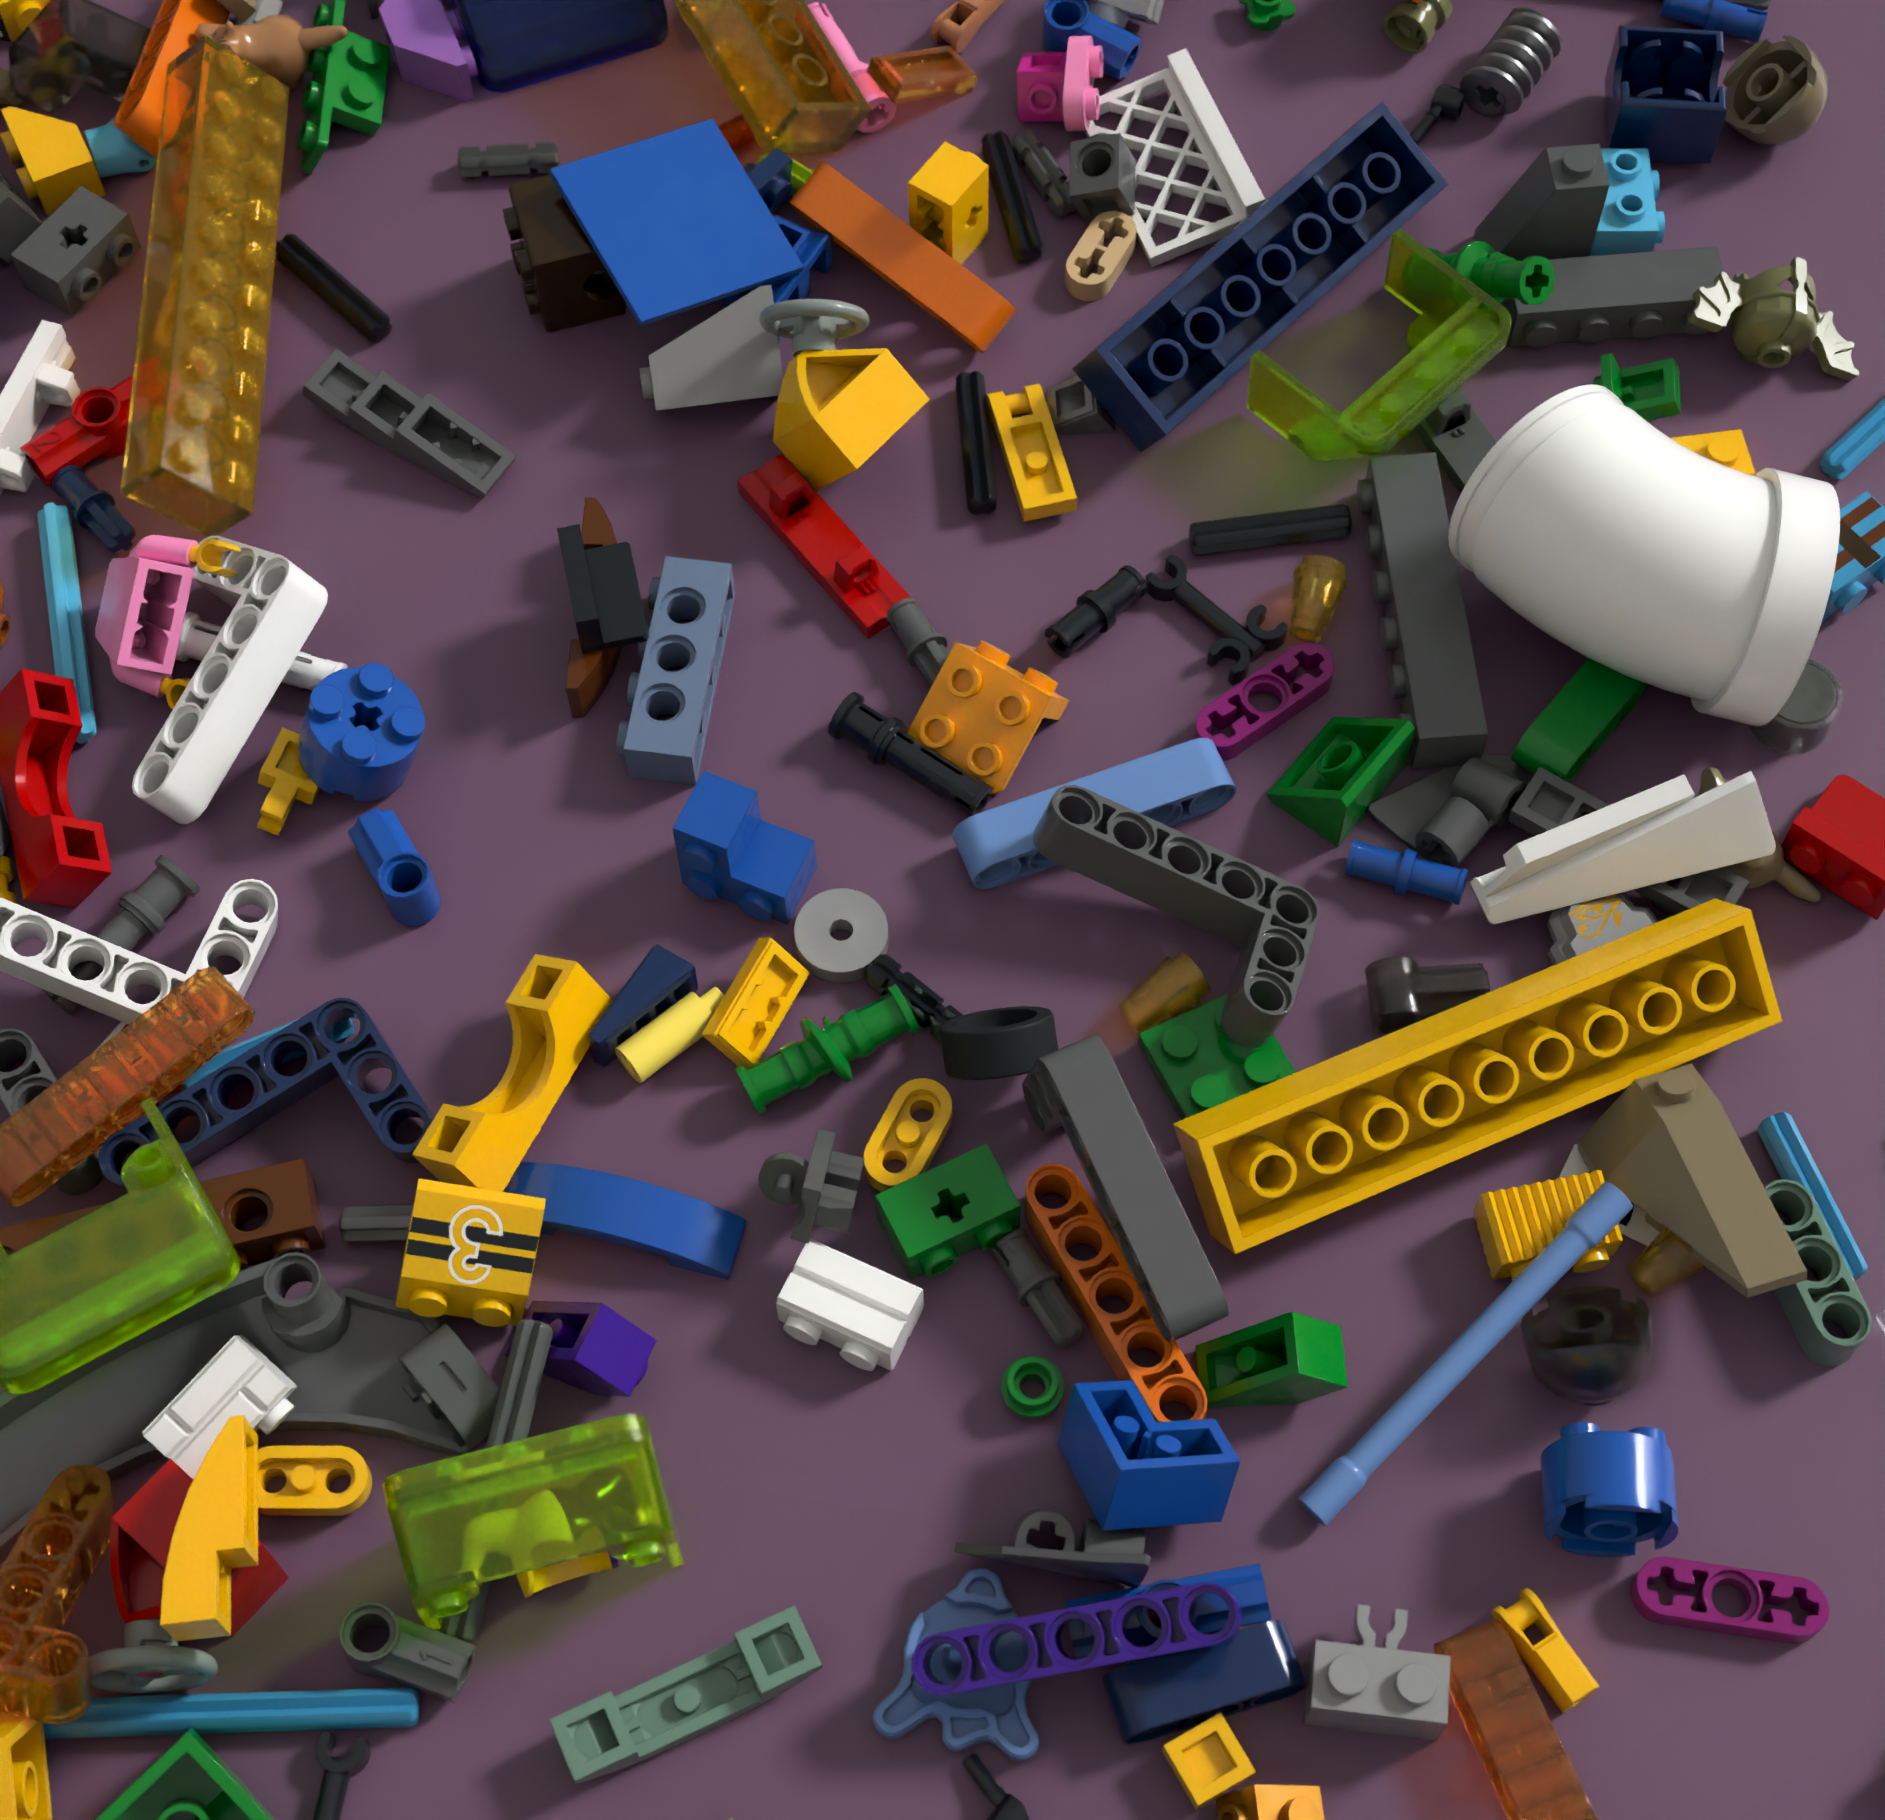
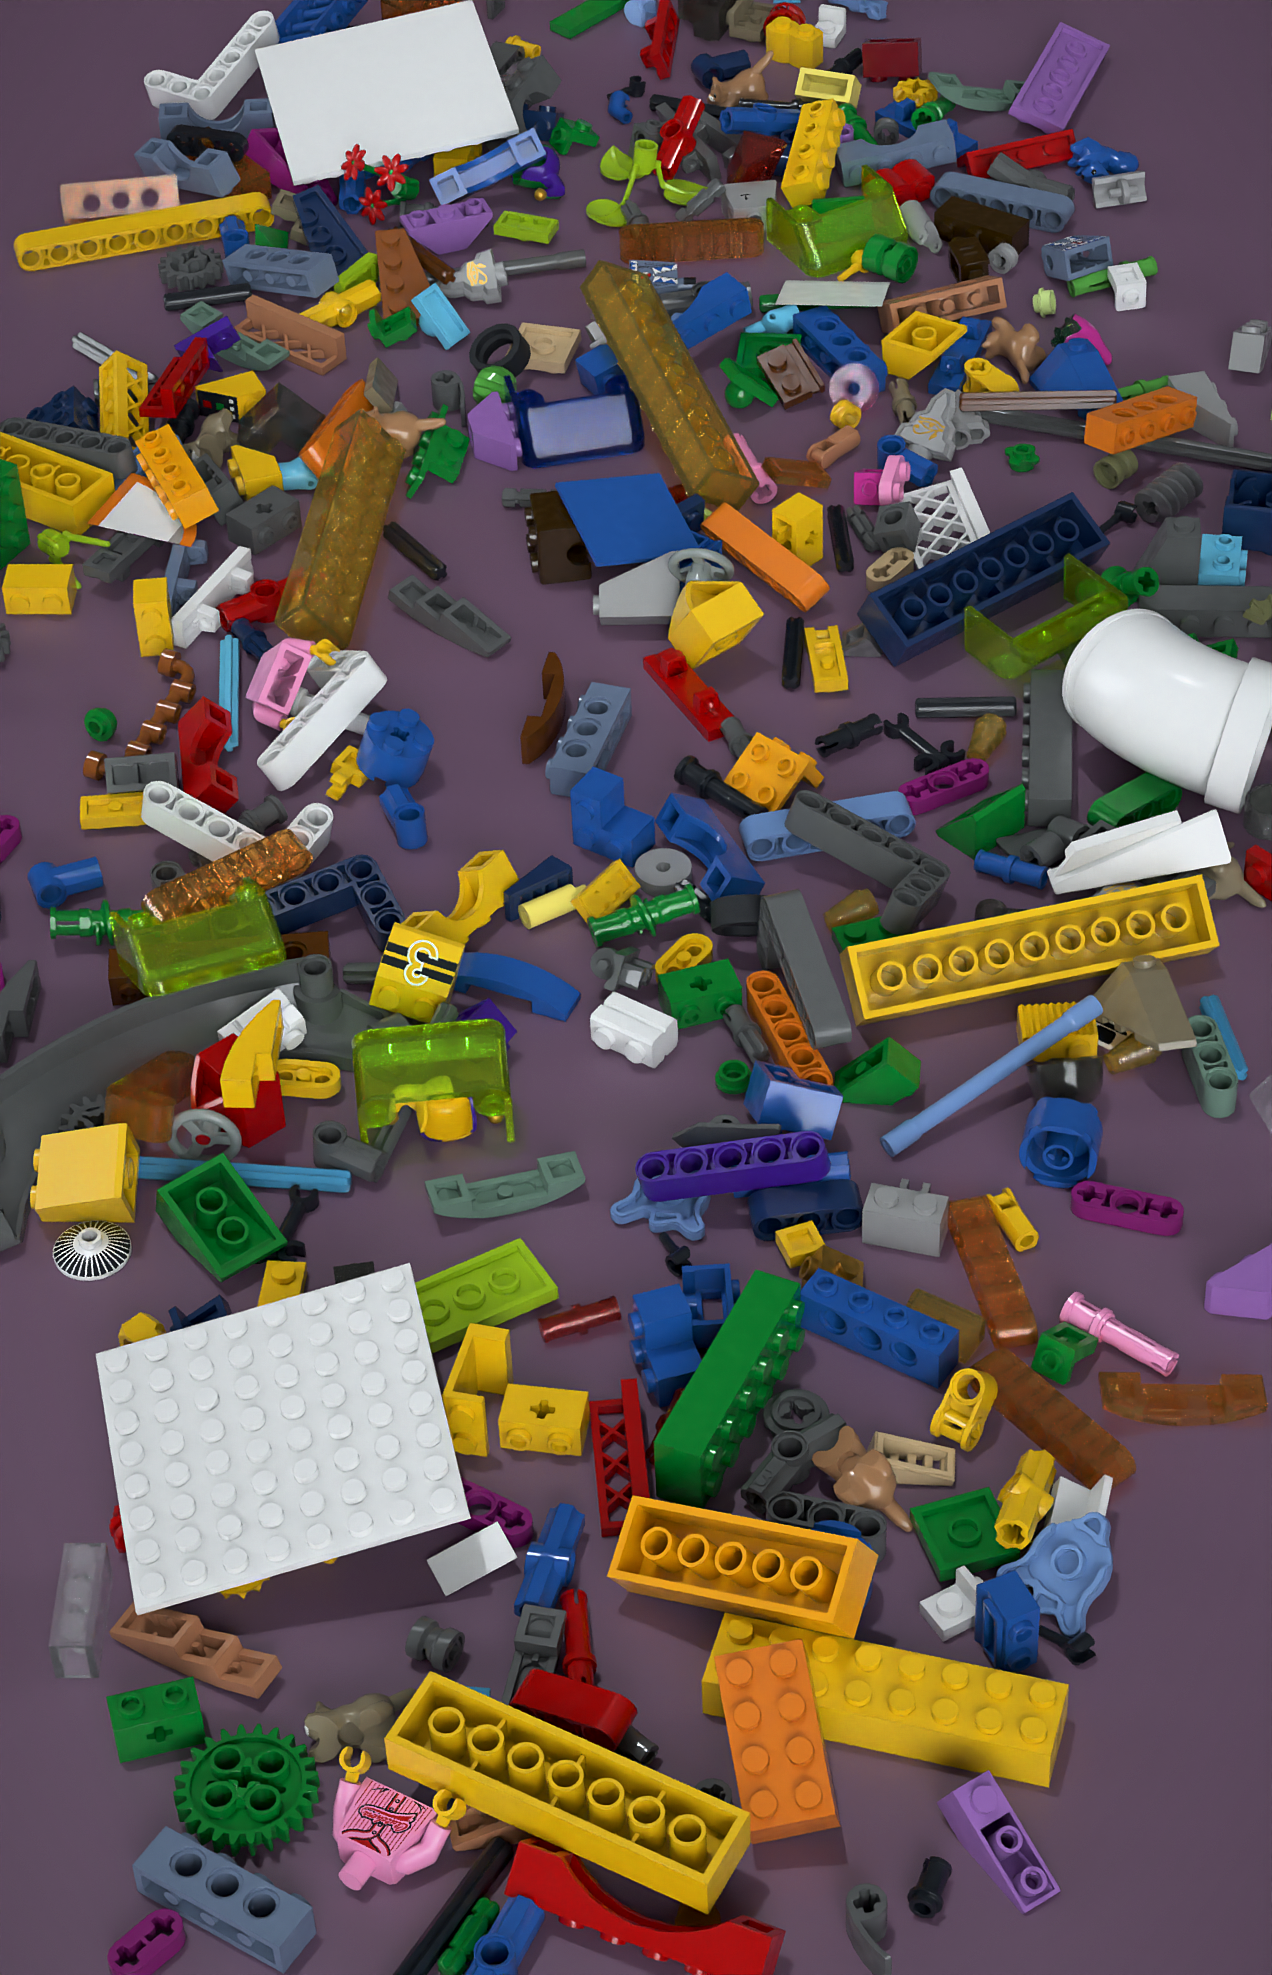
camera: 10 degrees right, 20 degrees down
black panel [557,524,649,653] -> none
none -> blue arch [655,793,765,901]

